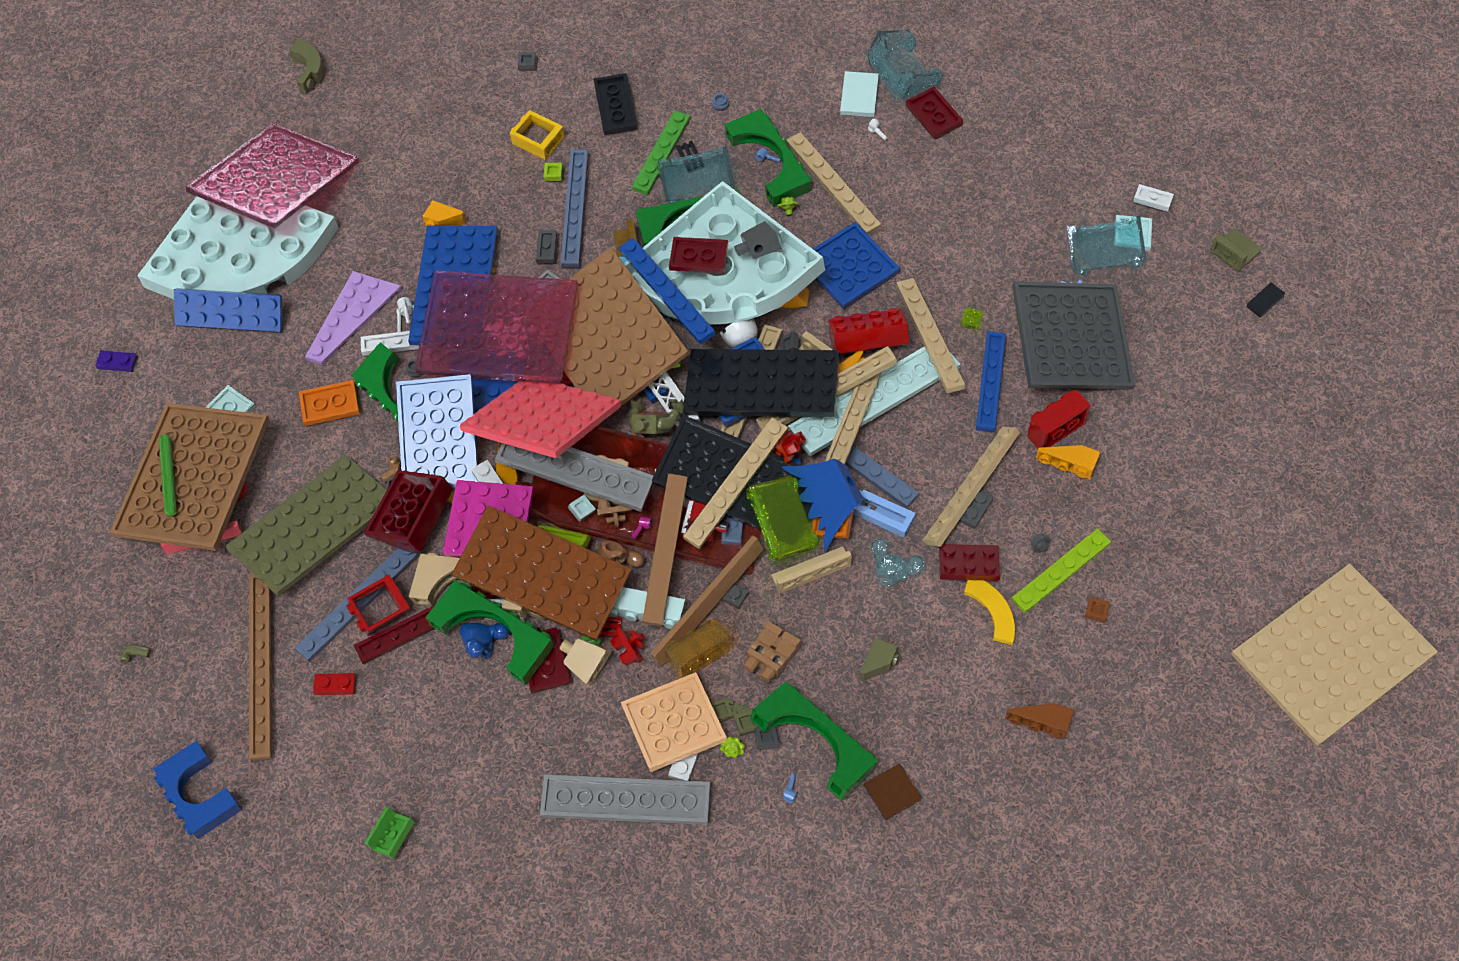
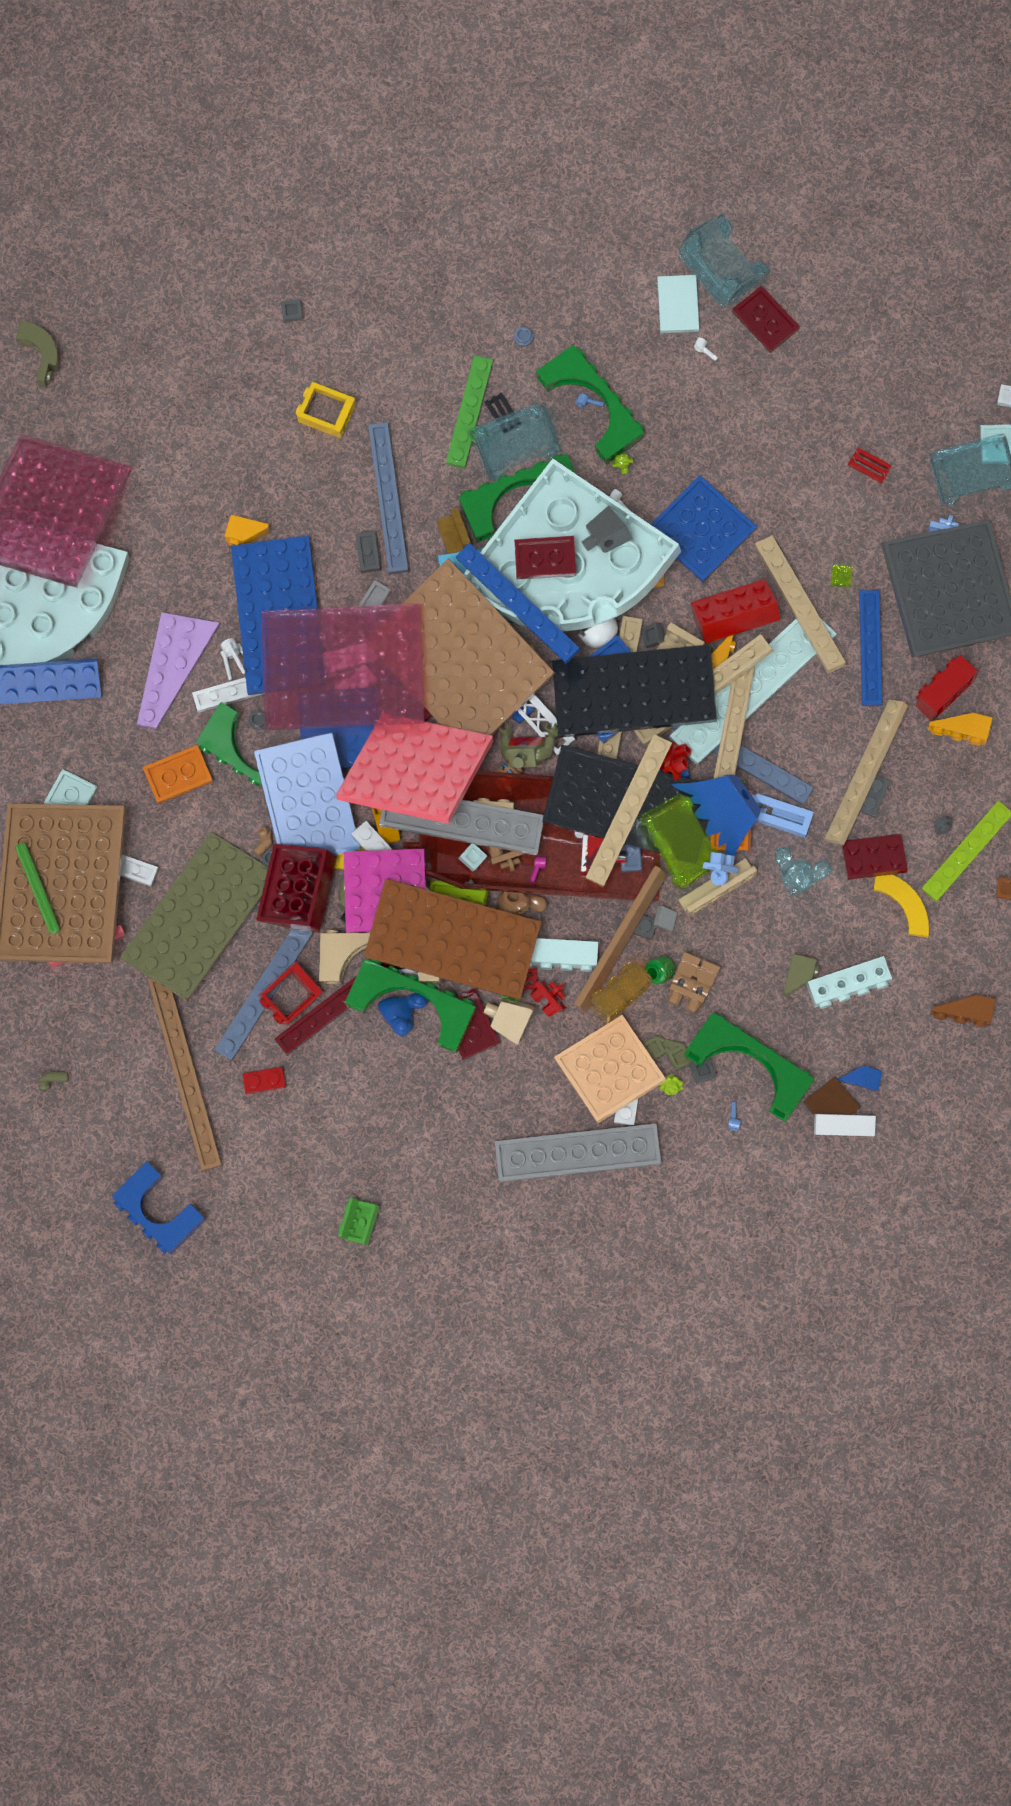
camera: 10 degrees left, 15 degrees up
lime plate [544,163,563,181] -> none
black plate [593,73,638,135] -> none
medium nougat tile [642,473,687,626] -> none
tan plate [786,132,881,235] -> none
none -> white plate [120,855,159,887]
none -> green head [645,956,675,985]
none -> light grey tile [653,906,677,932]
none -> light blue hips [703,852,739,886]
none -> light aqua brick [807,956,892,1009]
none -> white tile [814,1114,876,1136]
none -> blue slope [838,1066,882,1091]
none -> red tile [848,447,892,484]

